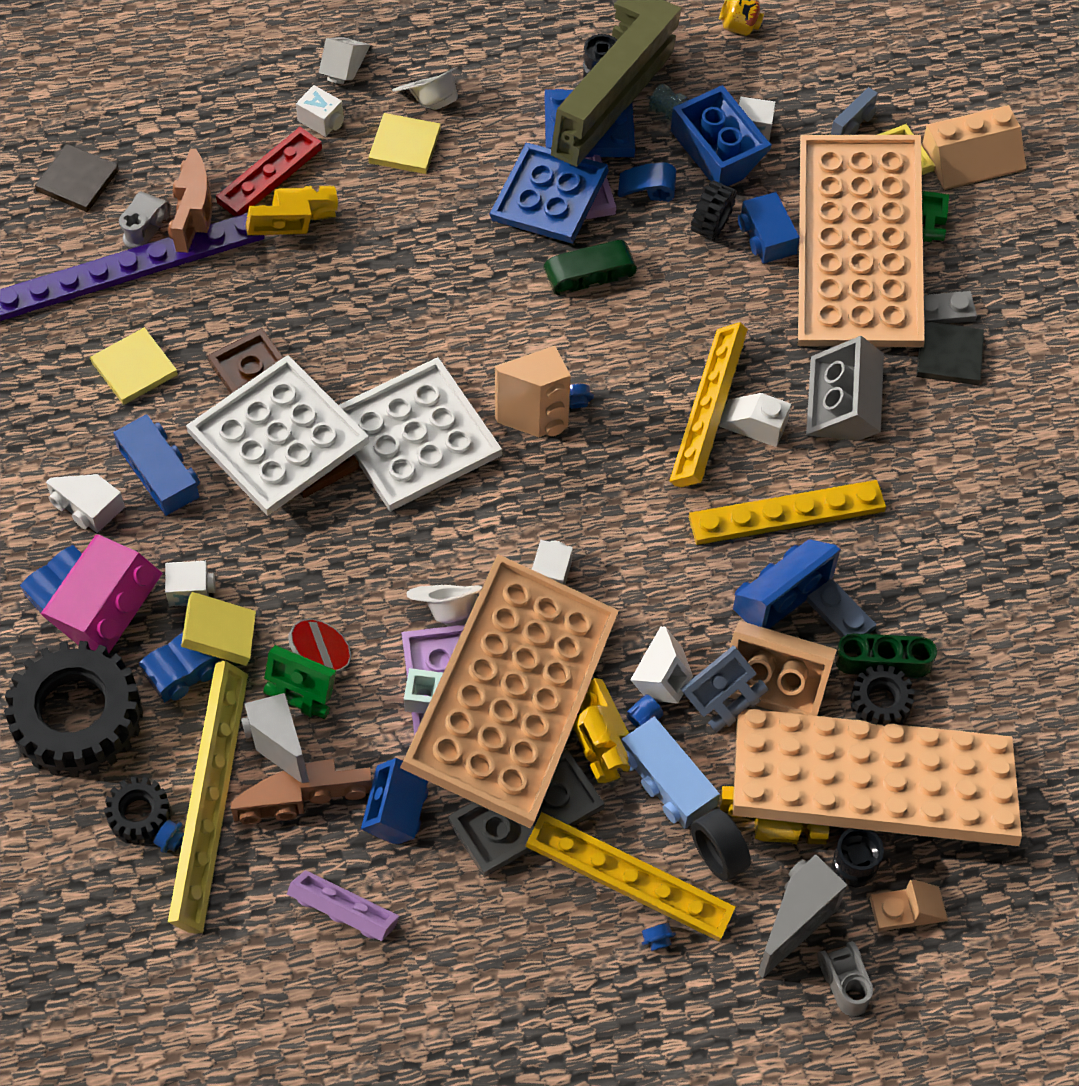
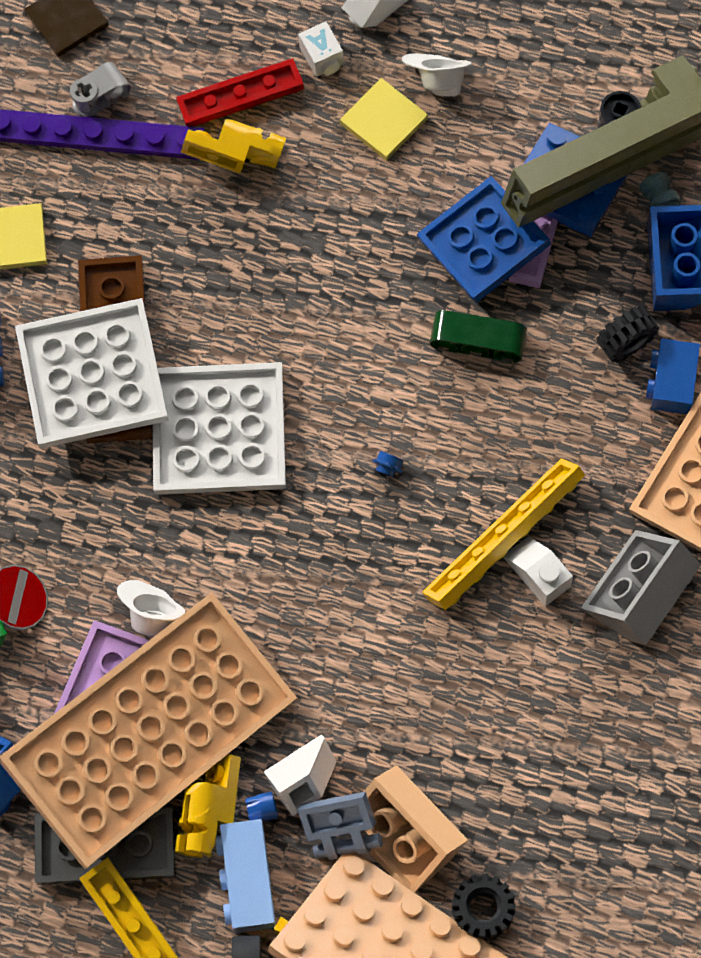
camera: 35 degrees right, 10 degrees up
nougat slope [168,148,212,252] -> none
light aqua plate [404,668,443,714] -> none
light nougat slope [495,346,571,437] -> none
white brick [532,540,573,585] -> none
blue panel [618,162,677,202] -> none
yellow plate [688,480,886,545] -> none
blue slope [733,539,841,629] -> none
sand blue plate [806,578,877,638] -> none
dark green beam [835,633,937,678] -> none

